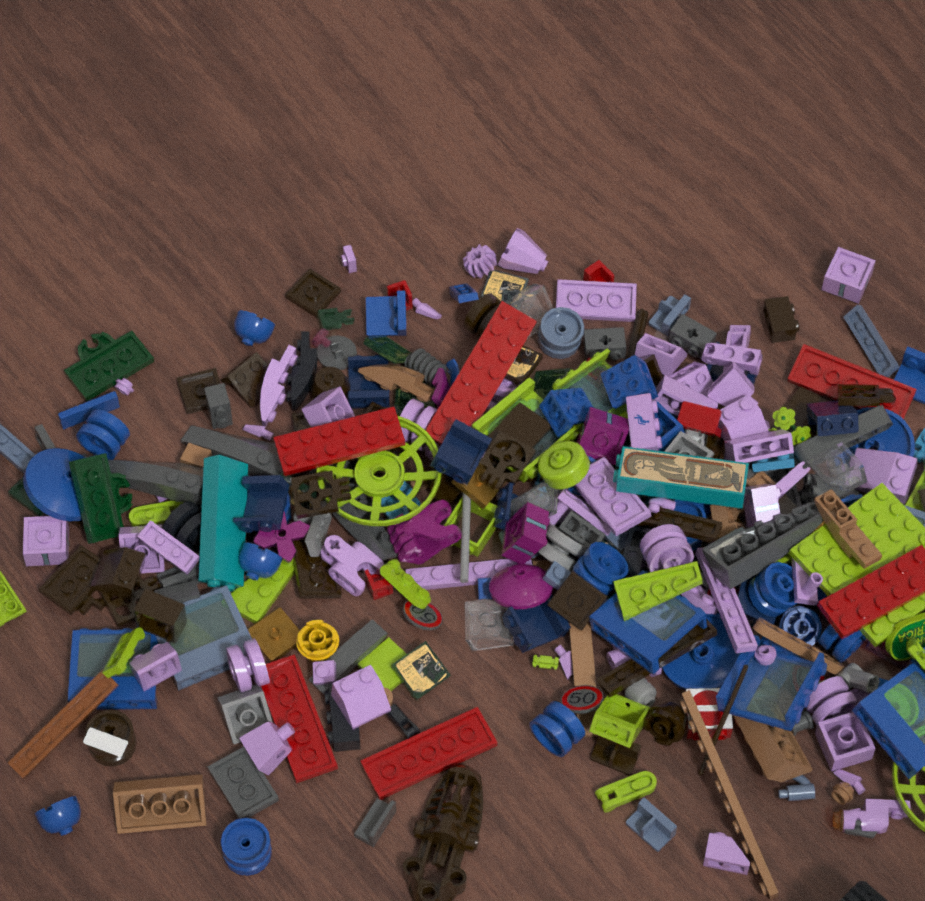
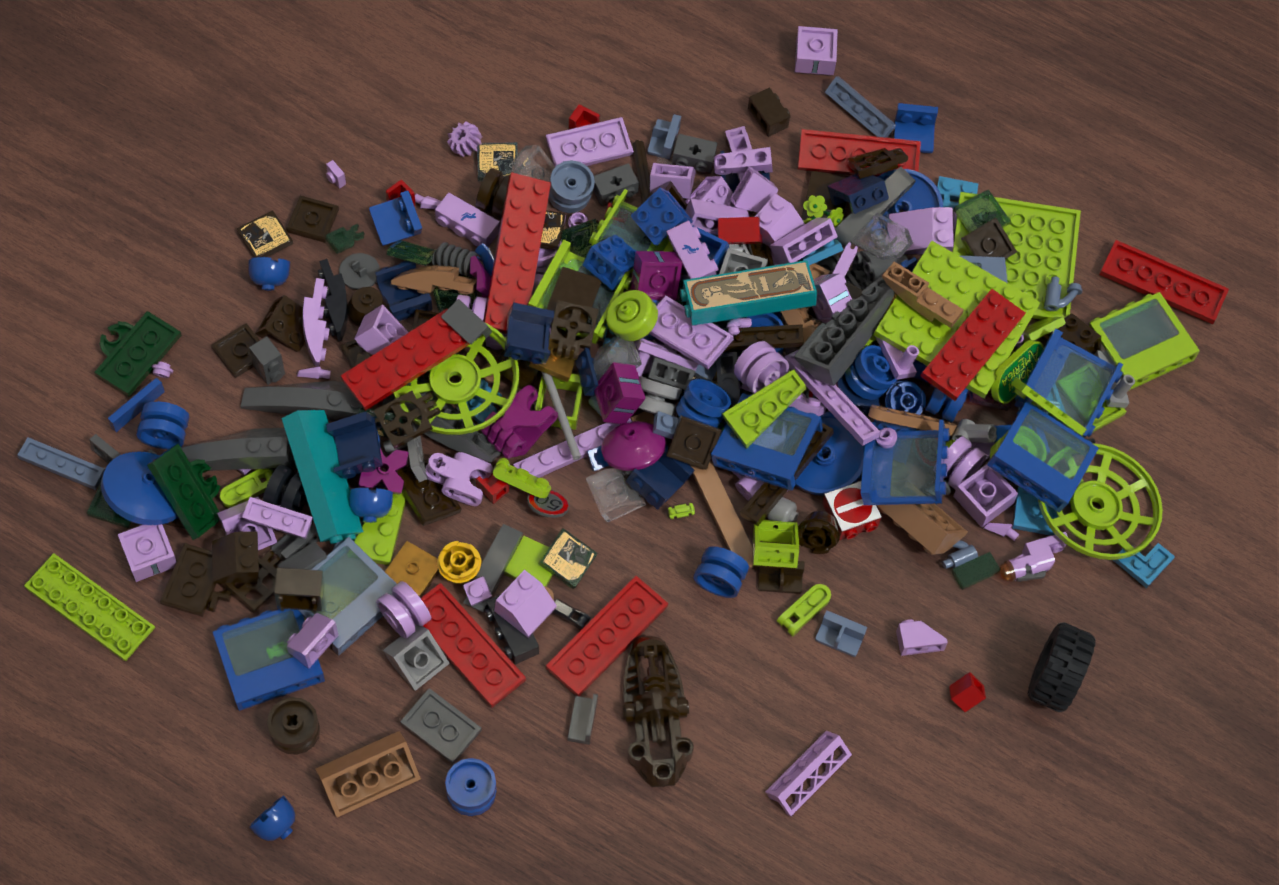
camera: 25 degrees left, 5 degrees up
dark orange plate [8,670,119,779] -> none
white sticker [83,727,128,757] -> none
lime plate [102,627,145,678] -> none
medium nougat brick [180,443,212,468] -> none
lavender torso [239,722,295,775] -> none
clear pink tile [311,327,332,348] -> none
blue tile [449,283,479,303] -> none
lavender cone [498,228,548,274] -> none
lavender bar [554,645,573,680] -> none
piece [561,685,604,714] -> none
medium nougat plate [679,690,779,900] -> none
dark brown axle [698,664,748,776] -> none
medium nougat plate [831,782,854,805] -> none
none -> tile [237,210,293,258]
none -> lavender brick [435,193,500,247]
none -> dark grey panel [442,299,492,345]
none -> lavender plate [568,212,588,232]
none -> clear green tile [952,552,1001,590]
none -> dark azure plate [1012,487,1058,536]

